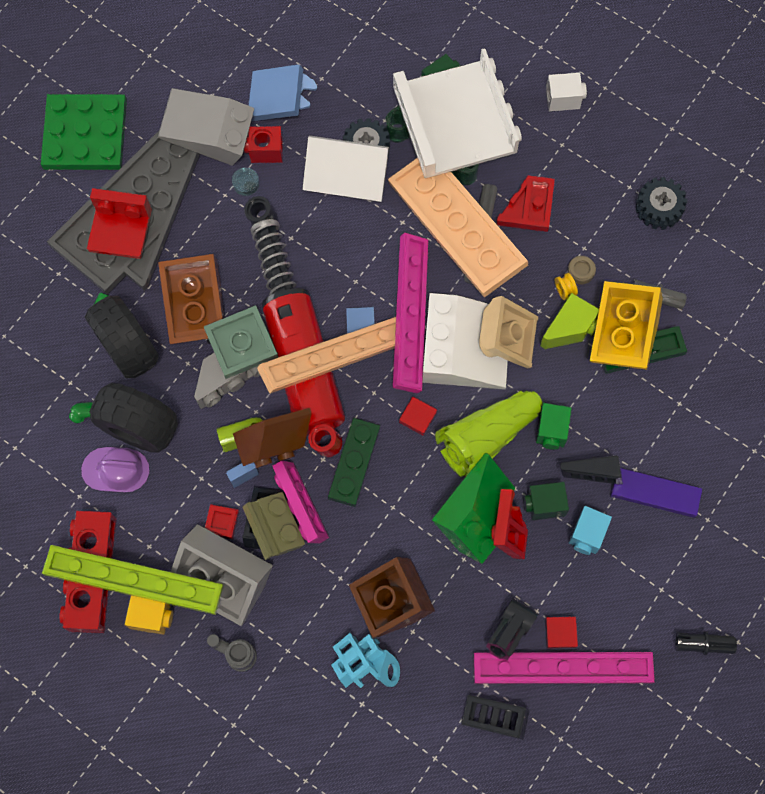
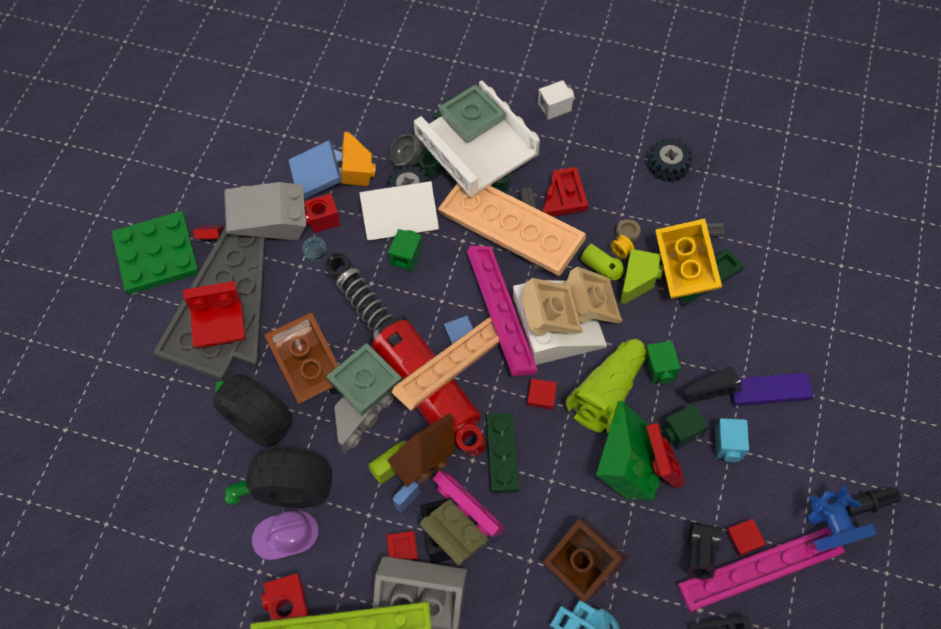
camera: 20 degrees left, 10 degrees down
none -> red tile [193,225,223,239]
none -> light orange slope [340,132,376,186]
none -> green brick [388,229,423,271]
none -> dark grey hair [389,134,423,168]
none -> sand green plate [439,84,505,142]
none -> tan slope [522,278,583,336]
none -> lime piece [581,244,624,280]
none -> blue piece [807,486,877,552]

